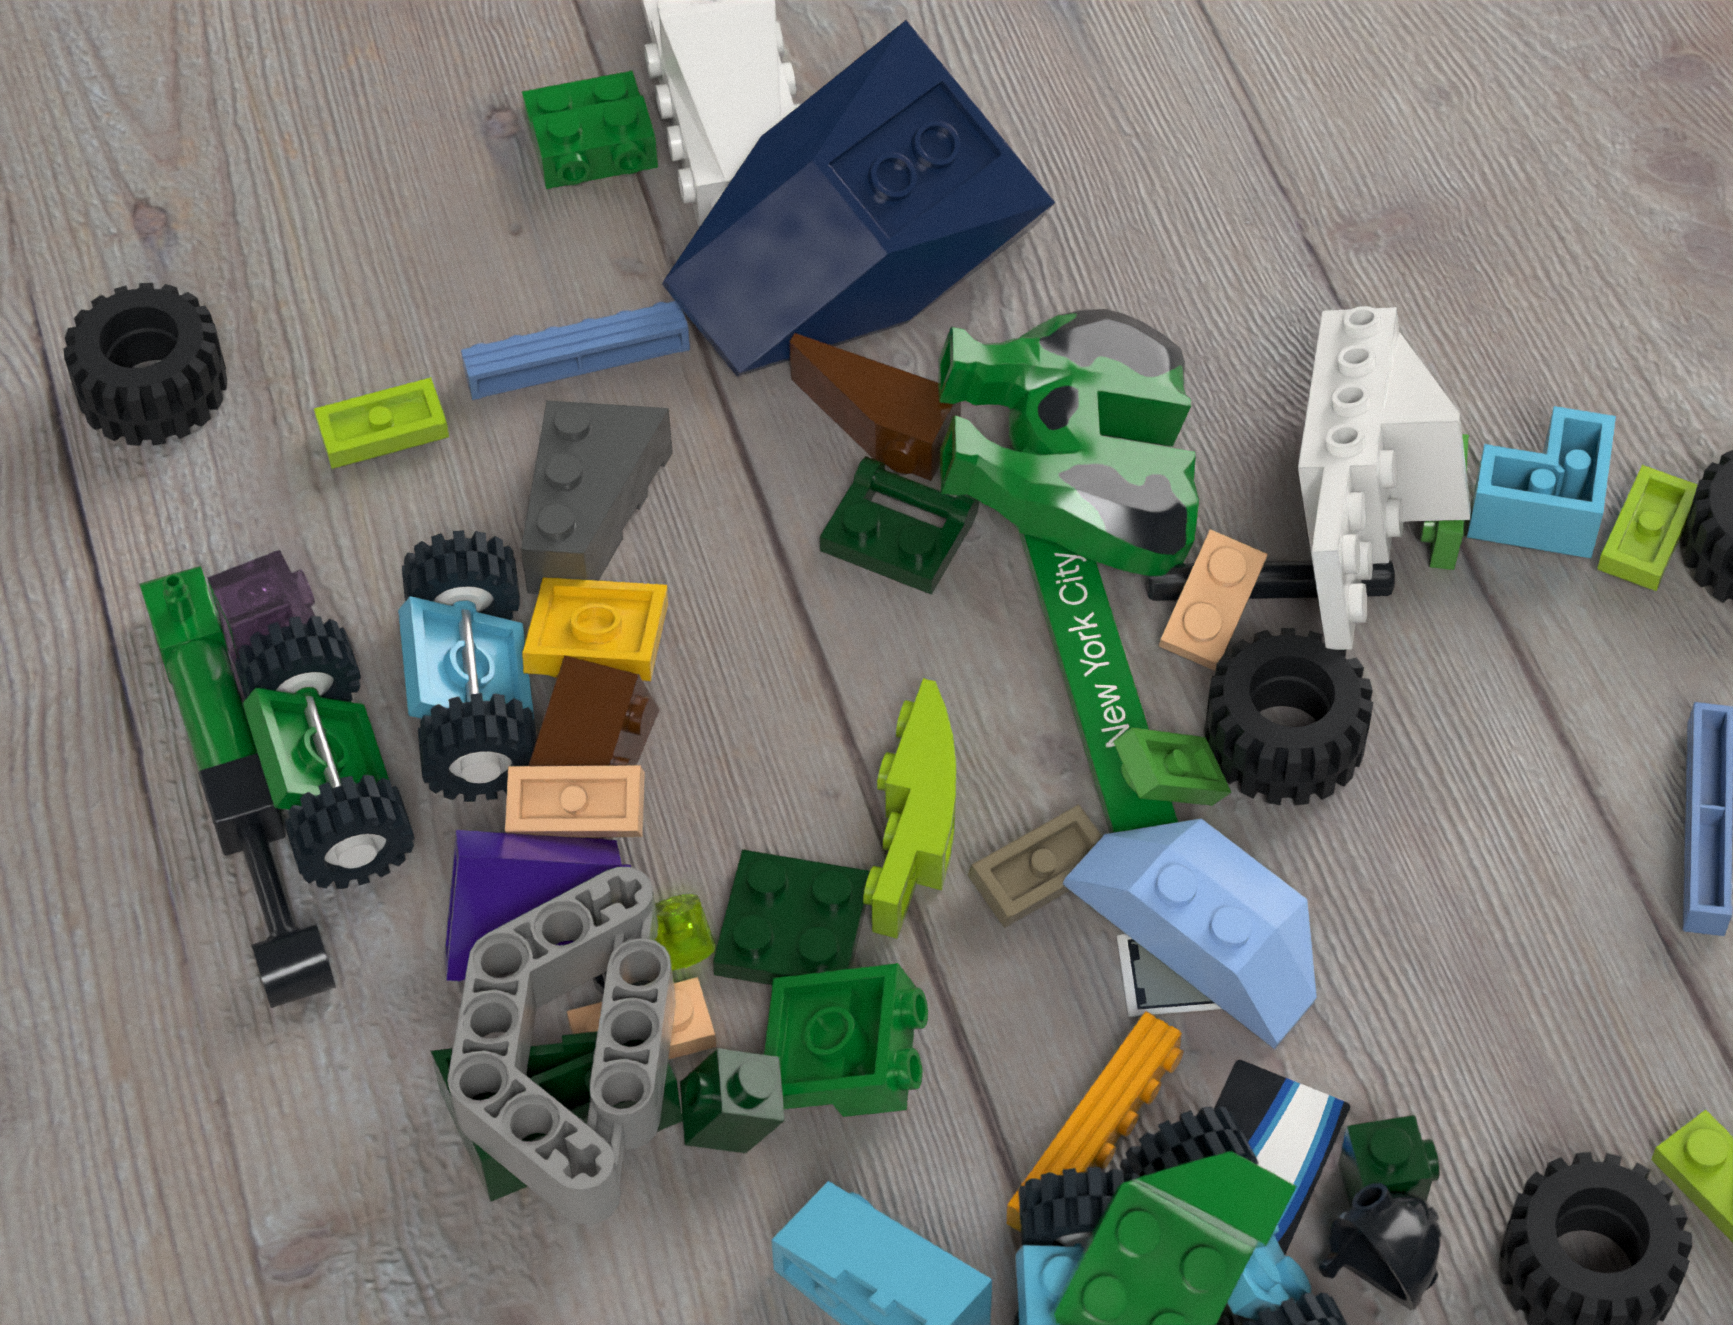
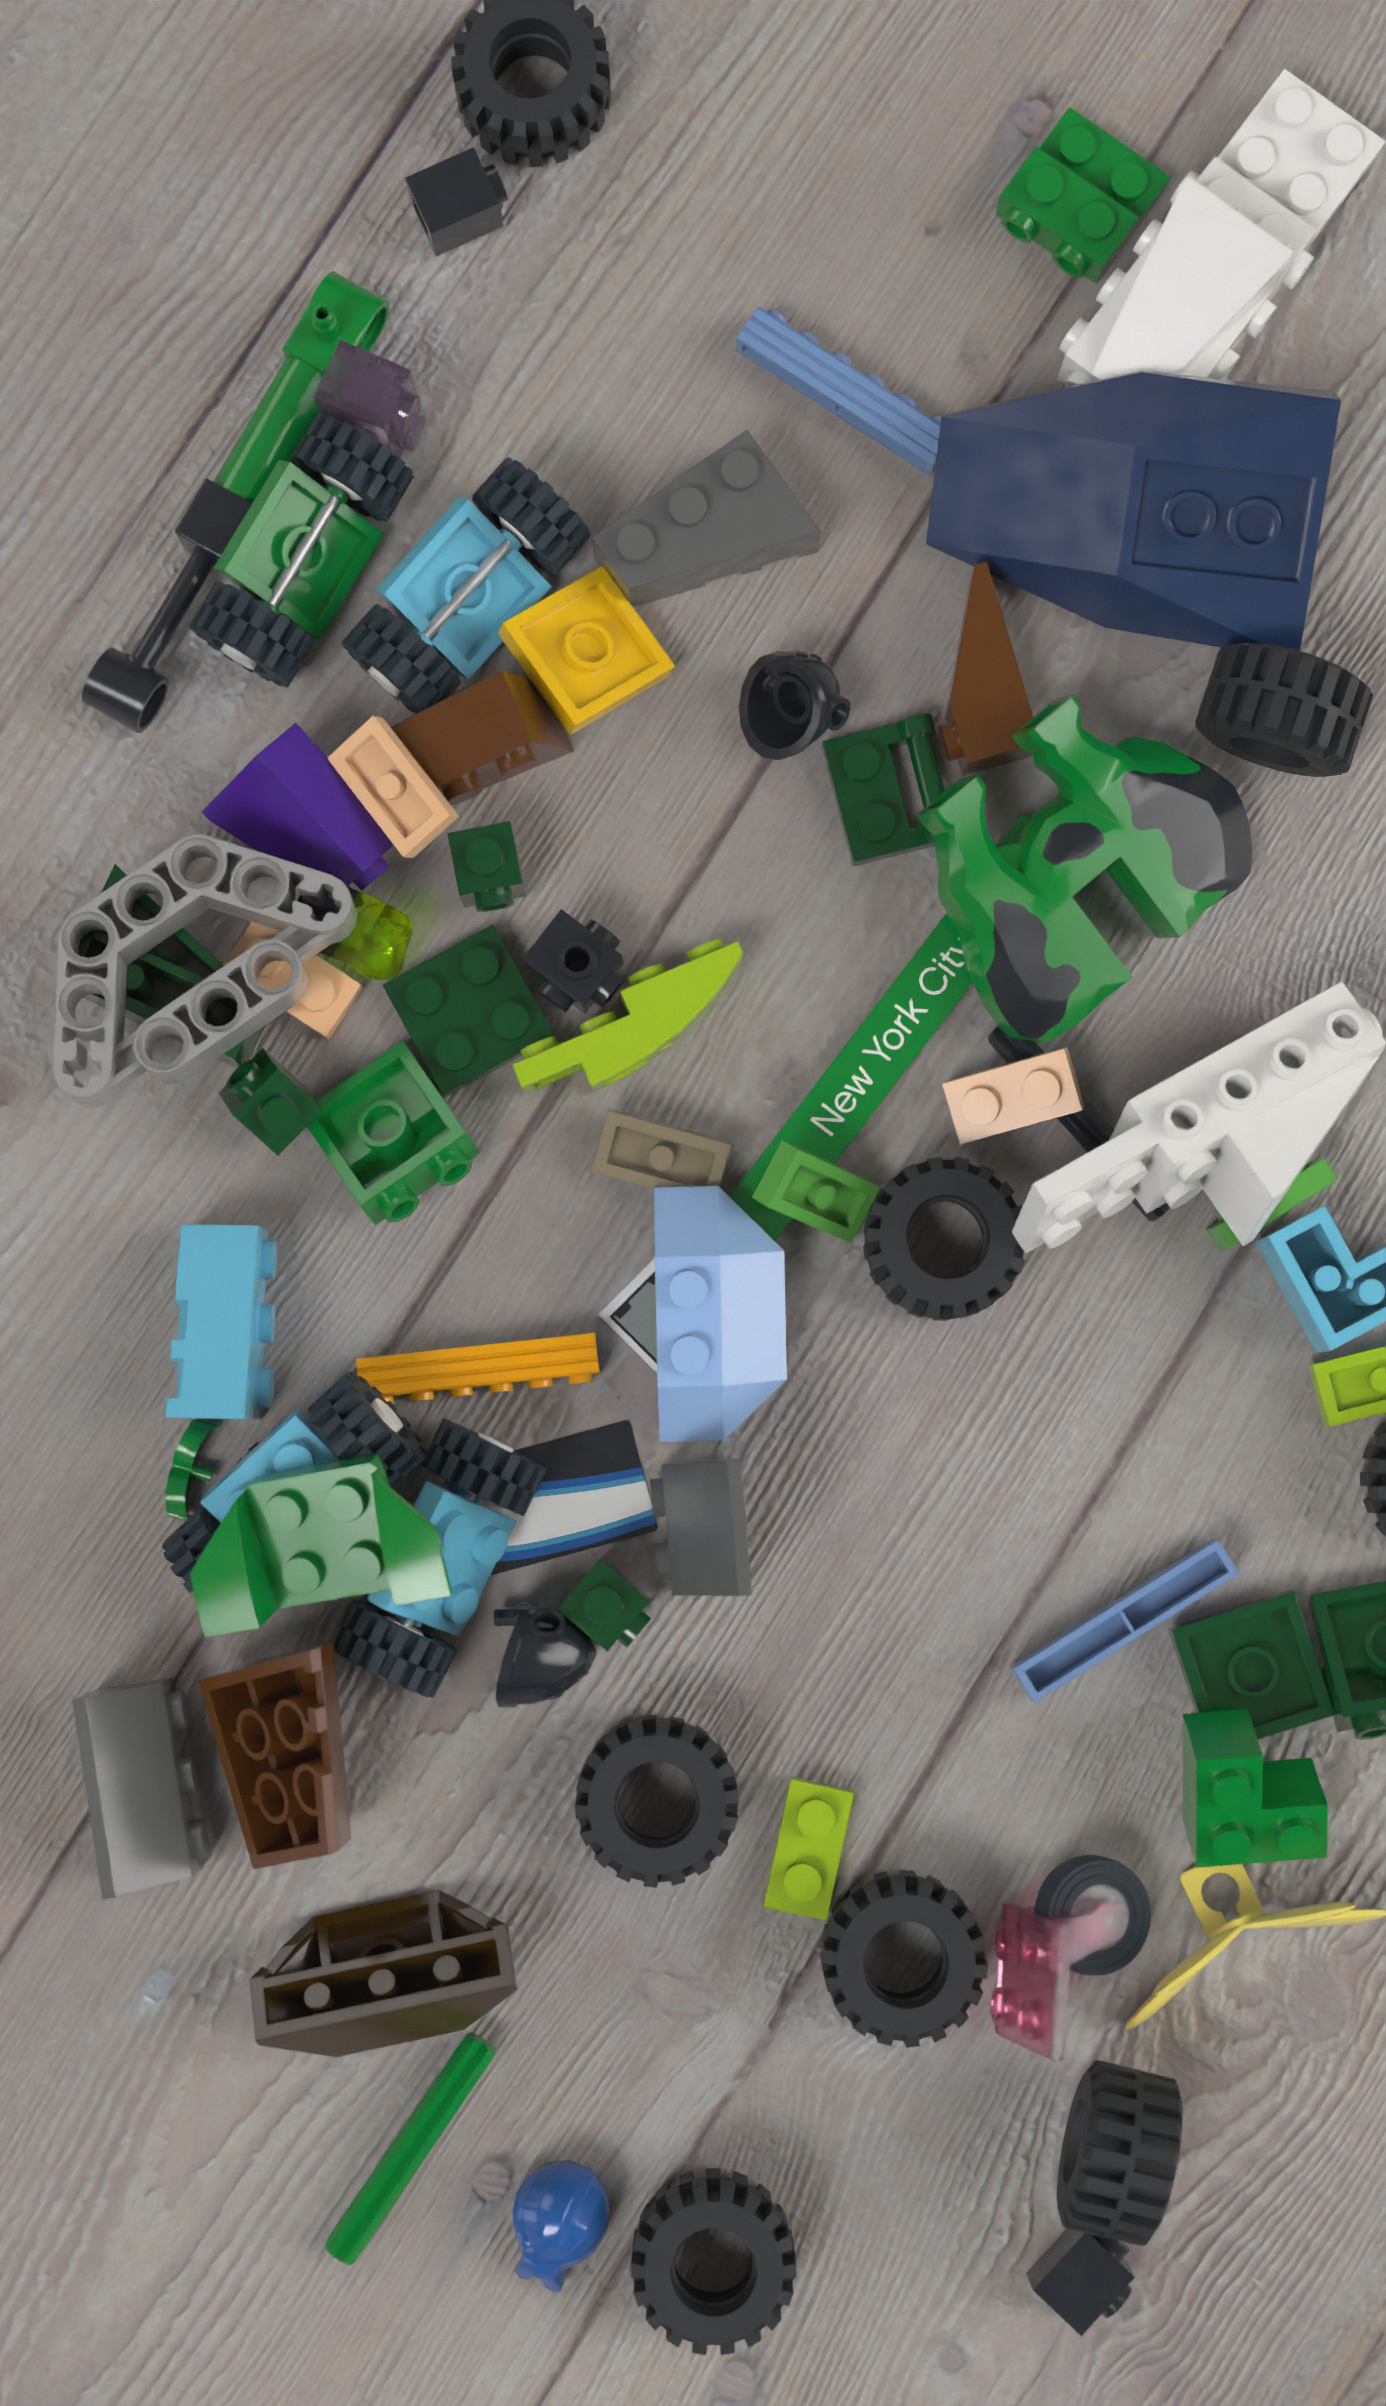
camera: 50 degrees right, 30 degrees up
lime plate [313,377,449,469] -> none
none -> black brick [405,147,508,256]
none -> dark green brick [447,821,526,912]
none -> black brick [522,909,625,1014]
none -> dark grey slope [650,1458,752,1596]
none -> black helmet [739,650,851,760]
none -> black tyre [1195,643,1373,777]

